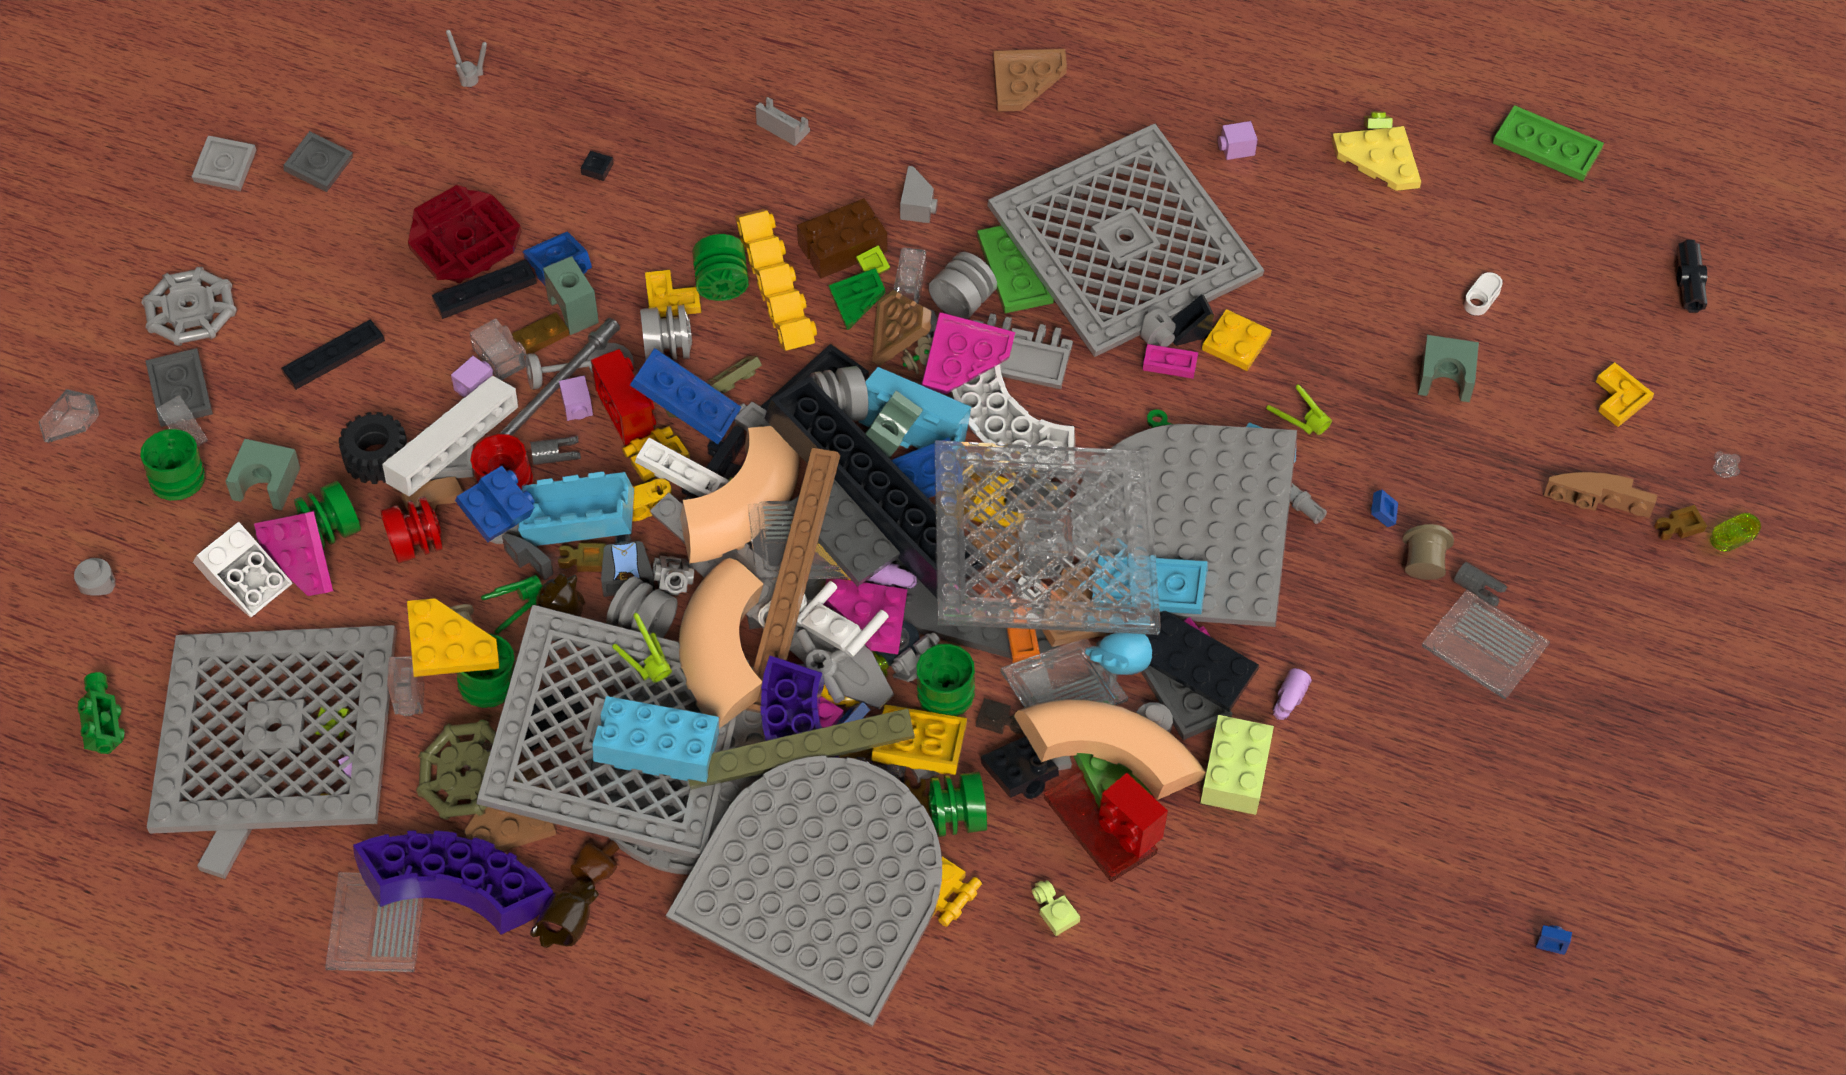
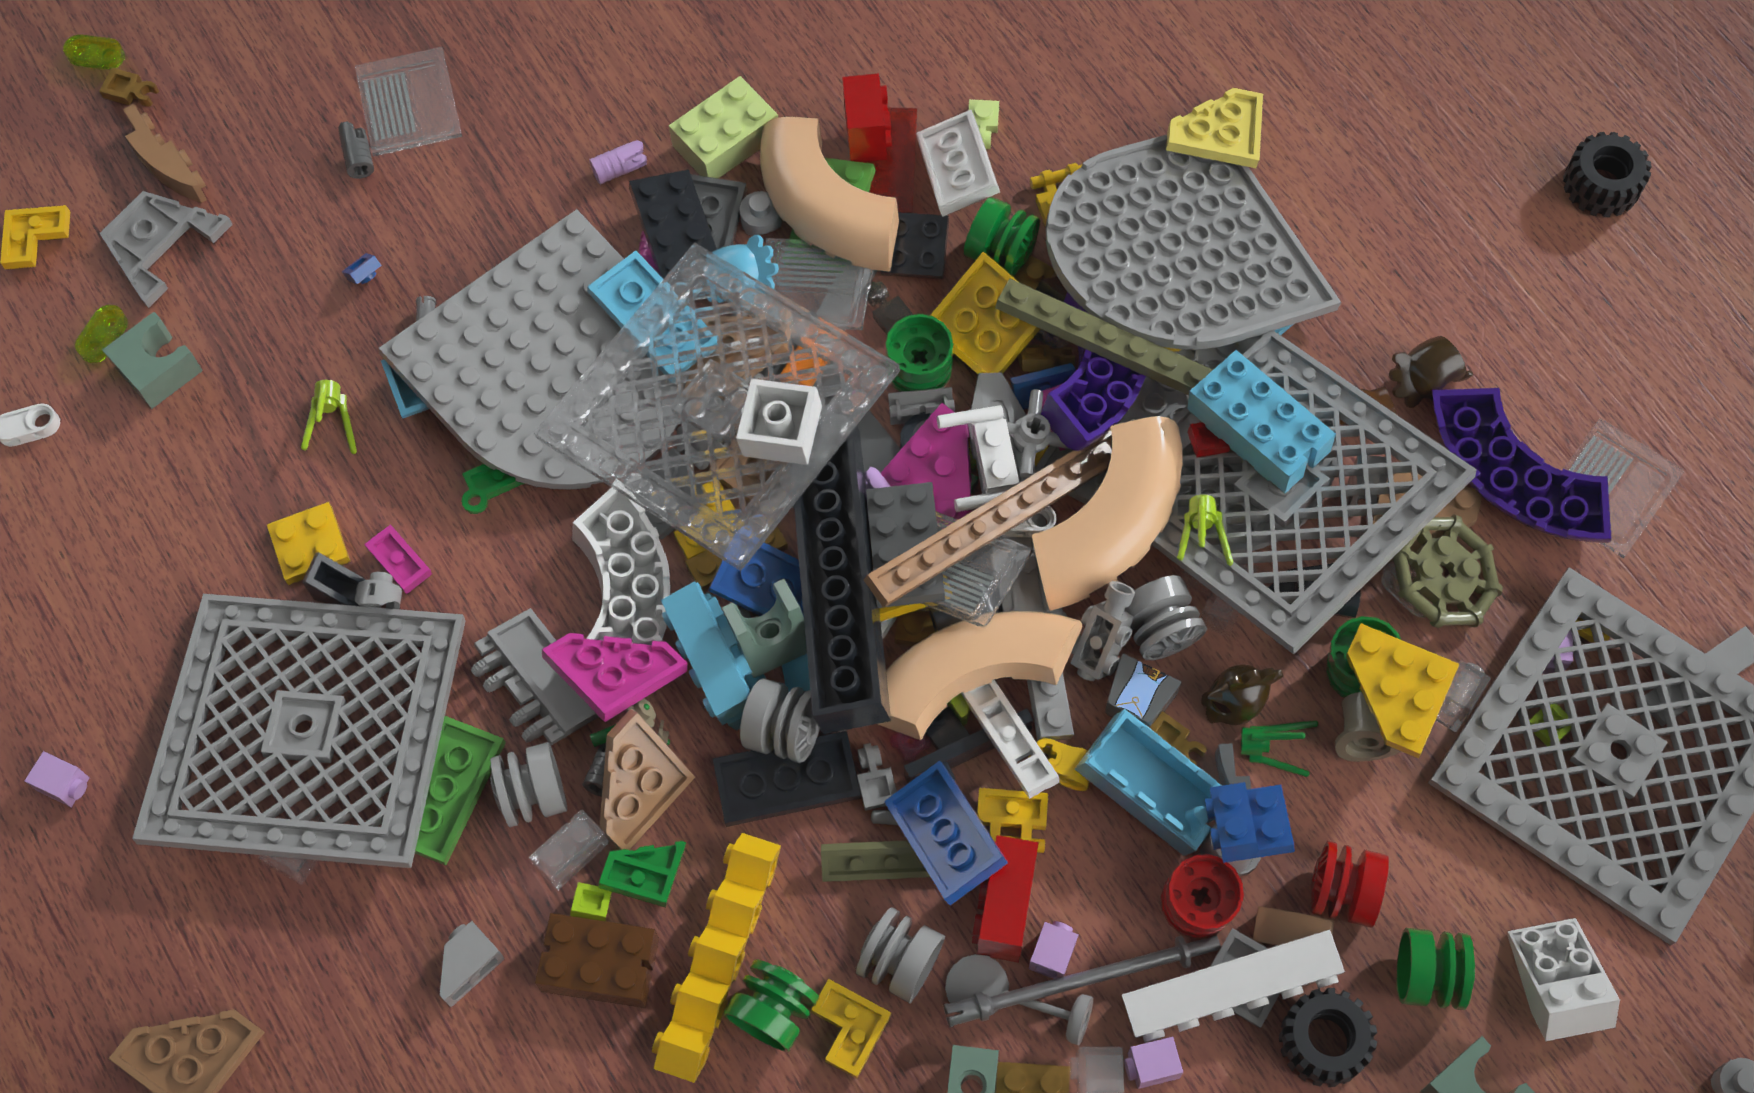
camera: 140 degrees left, 10 degrees up
dark pink plate [254,511,333,596] -> none
dark grey hinge [530,436,581,465] -> none
dark tan piece [1403,524,1454,580] -> none
clear plate [1713,451,1741,478] -> none
none -> clear neon green plate [75,305,128,363]
none -> light grey wing [100,191,233,308]
none -> white brick [736,379,822,465]
none -> white tile [916,110,1000,216]
none -> light yellow plate [1166,88,1263,168]

